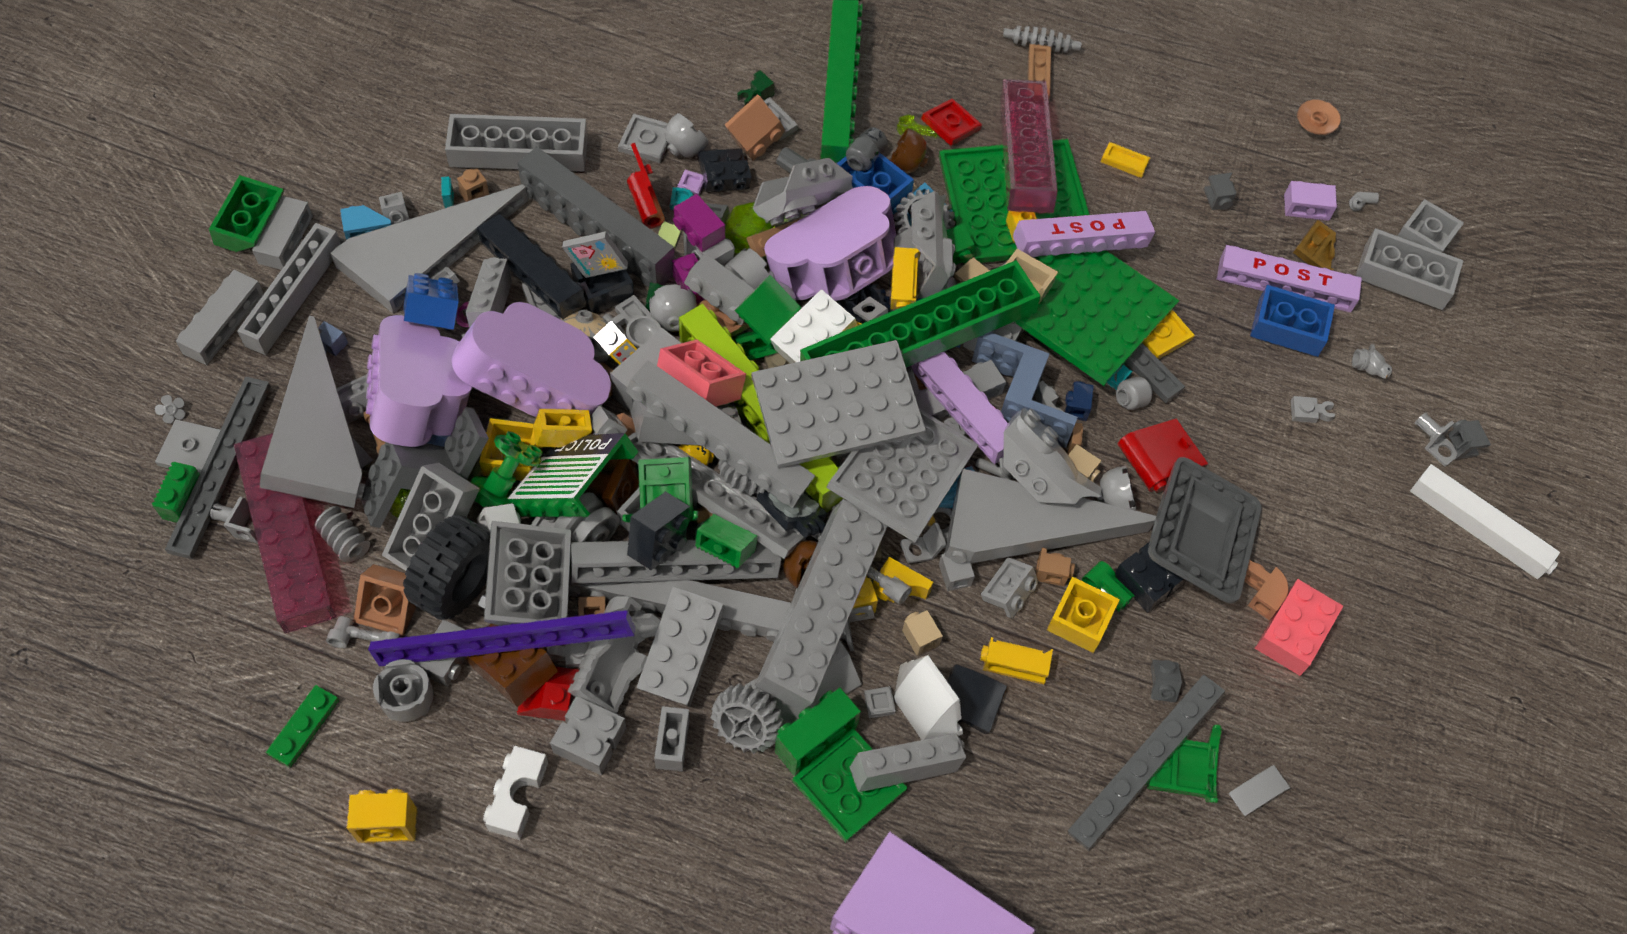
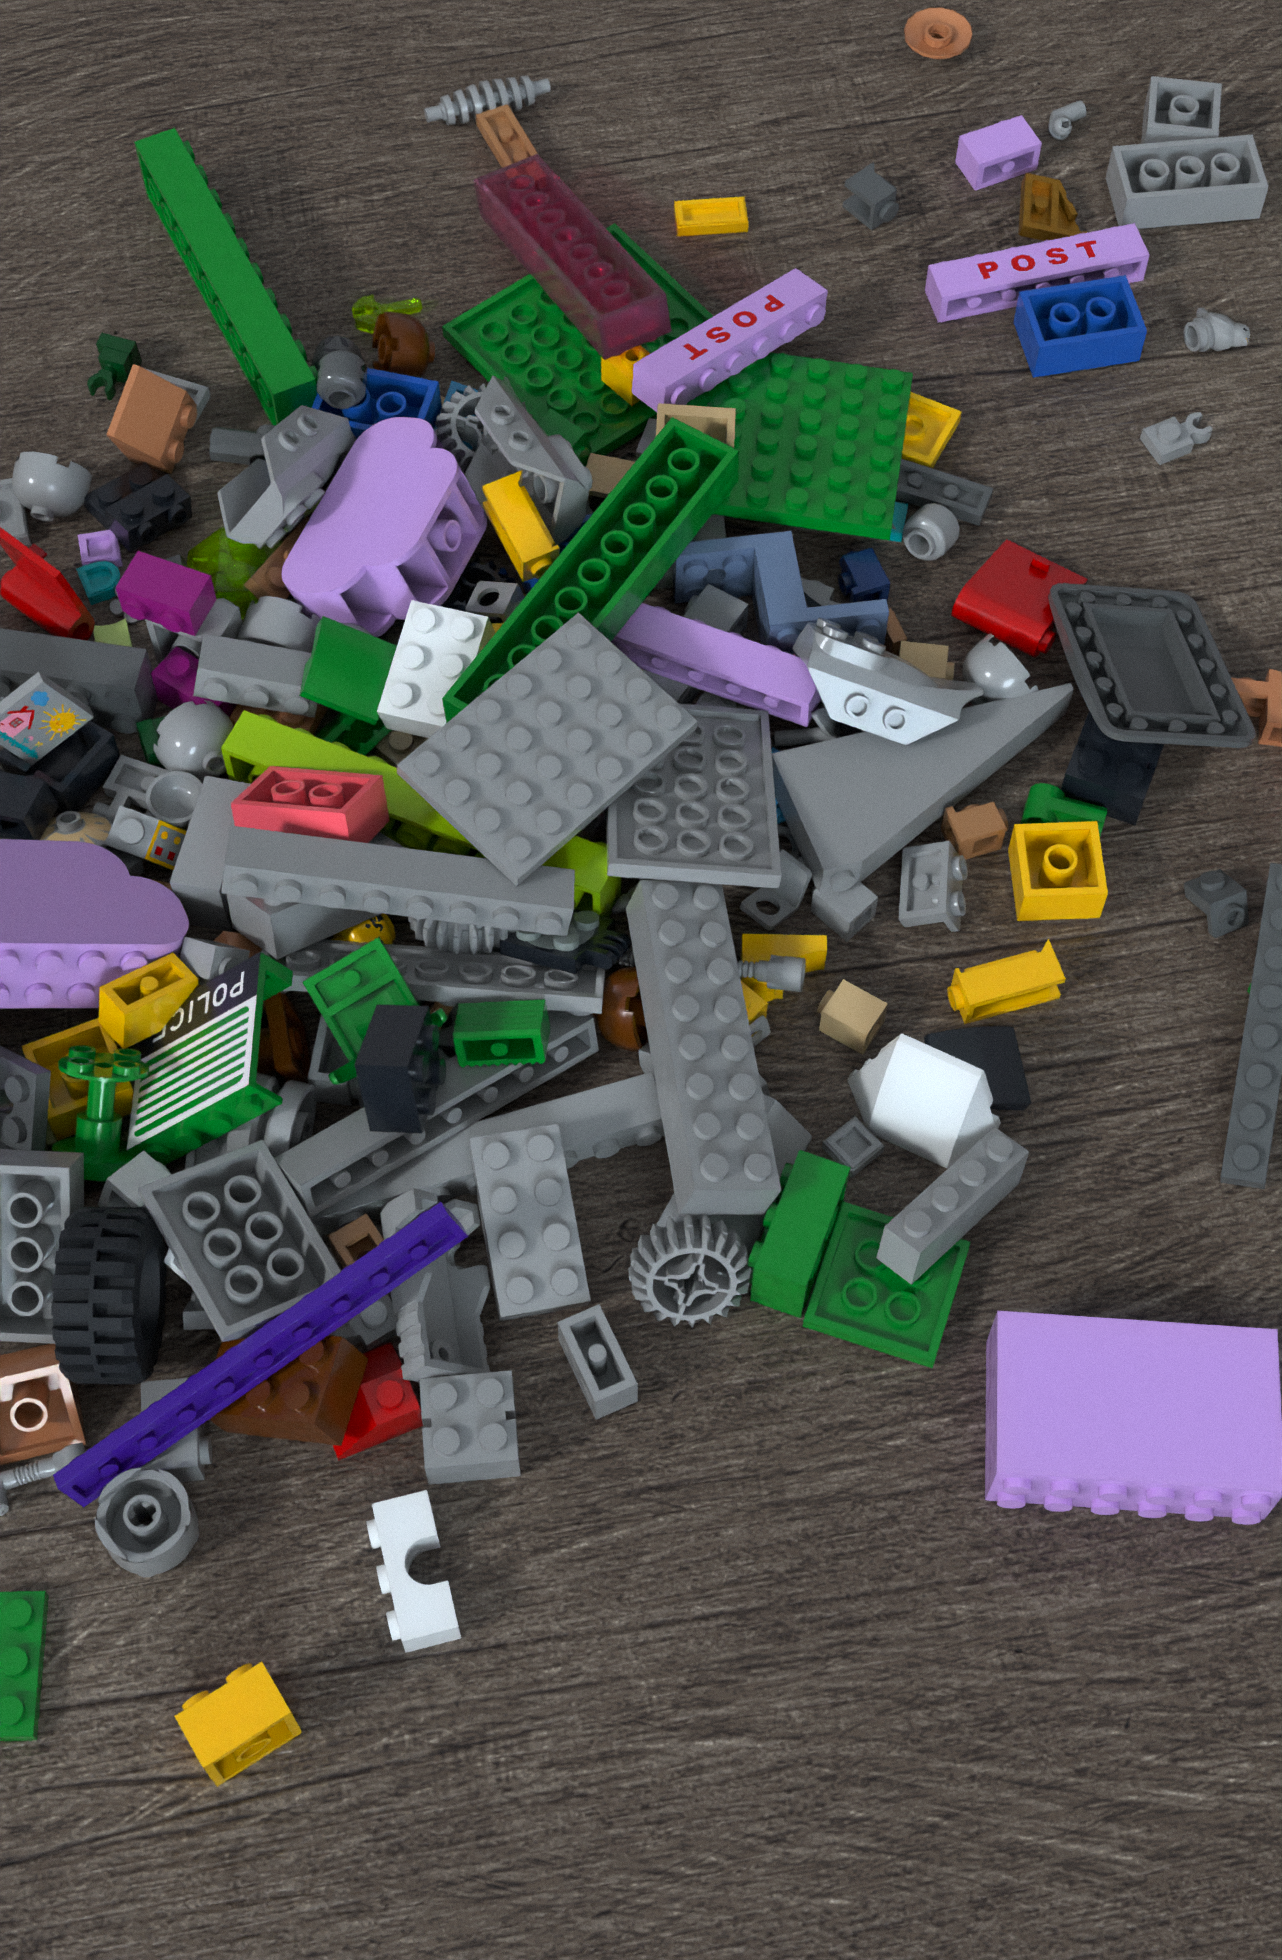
camera: 25 degrees left, 0 degrees up
red tile [921,99,982,146] -> none

